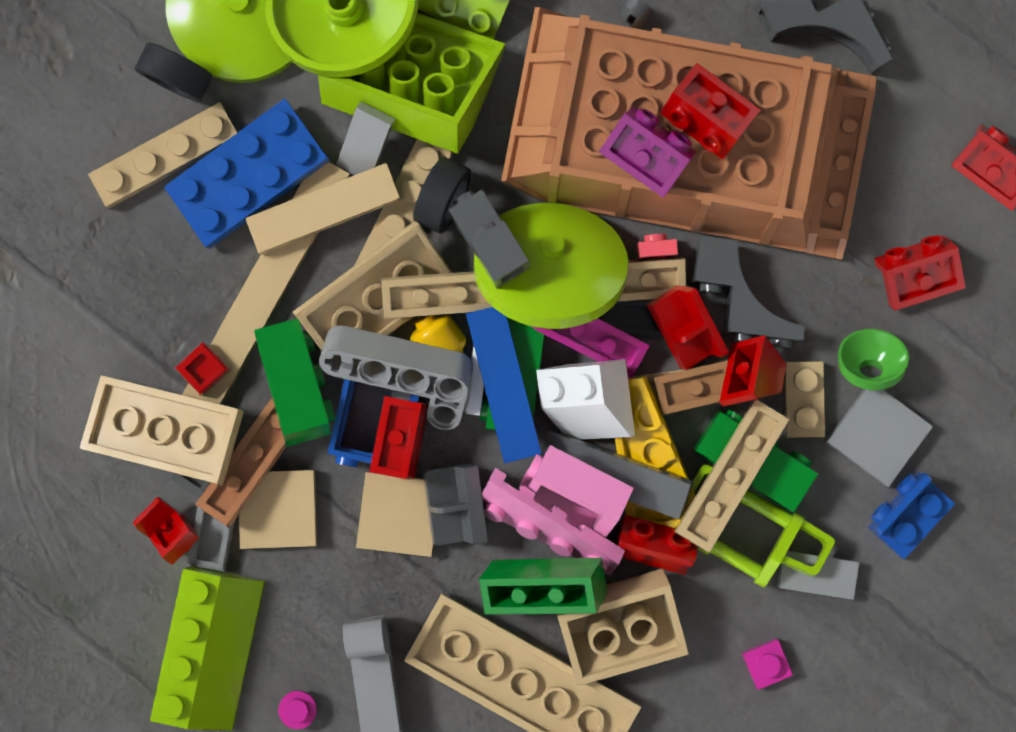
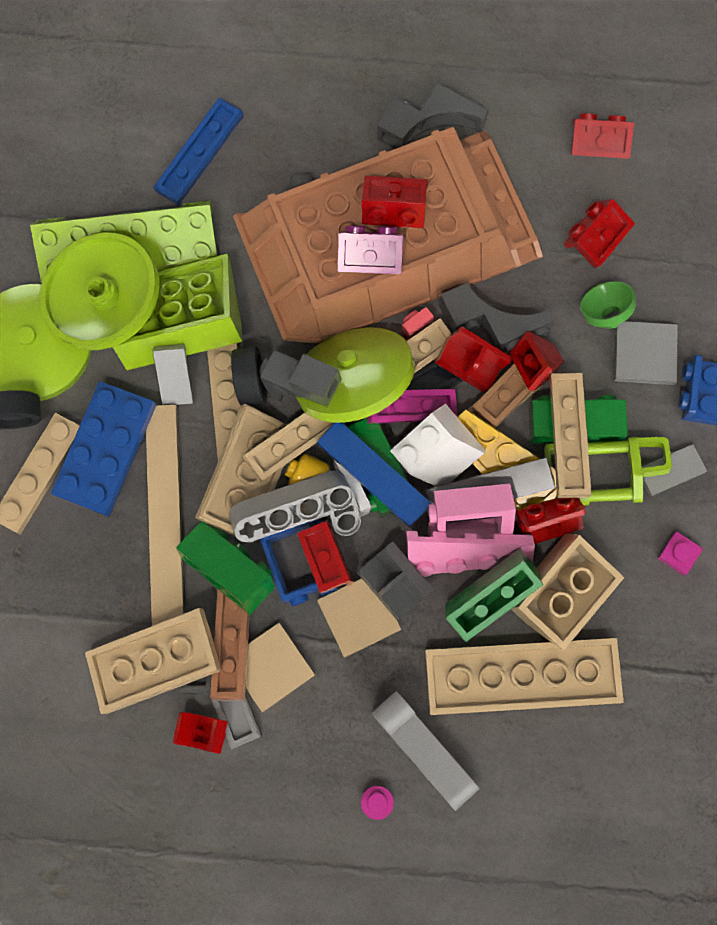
camera: 30 degrees left, 10 degrees down
lime slope [150,566,265,731] -> none
red tile [175,342,230,396] -> none
tan tile [245,163,401,255] -> none
tan plate [784,362,825,438] -> none

